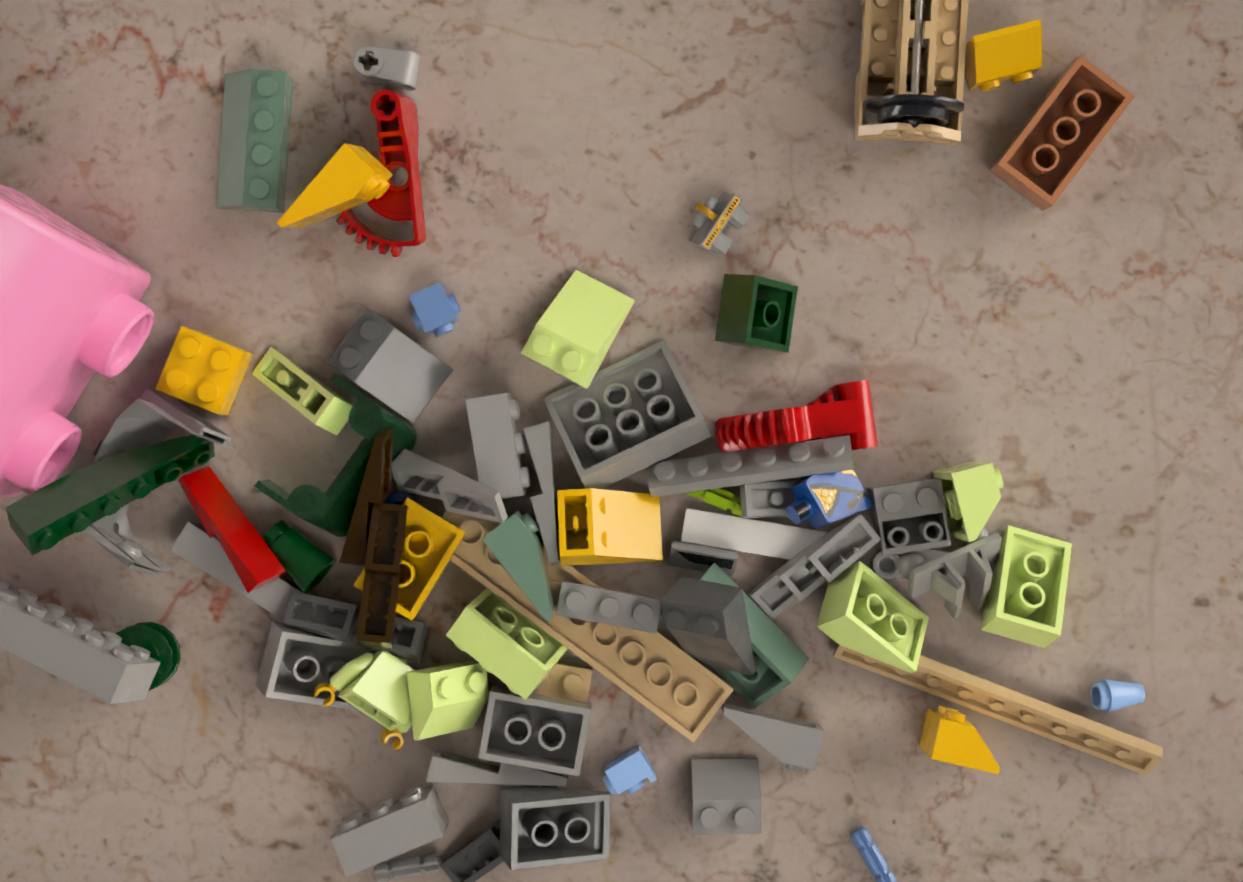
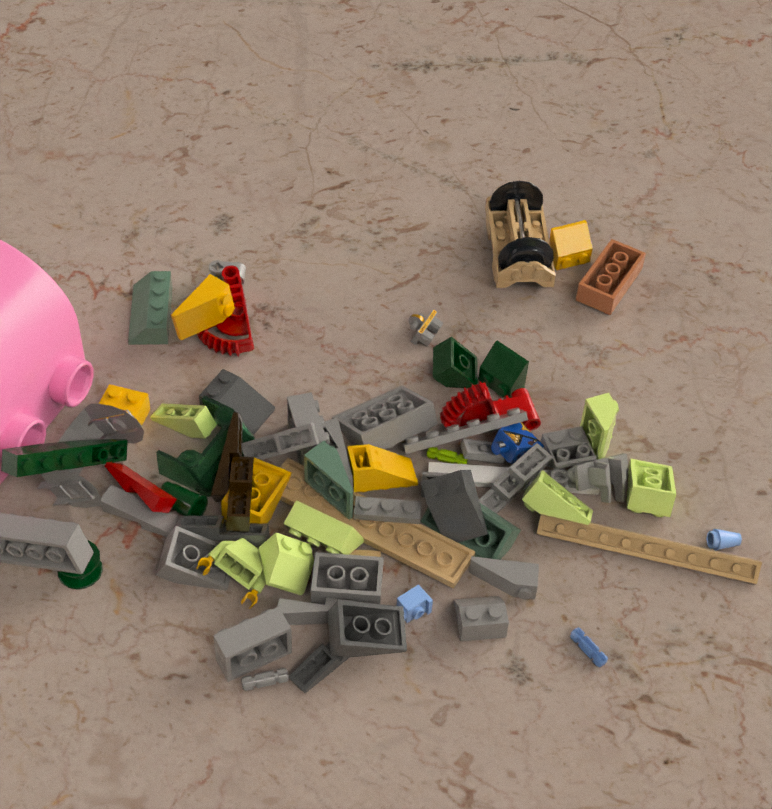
camera: 15 degrees left, 40 degrees down
medium blue brick [409,282,461,338] -> none
yellowish green slope [521,270,635,389] -> none
yellow slope [919,705,1000,774] -> none
none -> dark green slope [478,340,529,398]

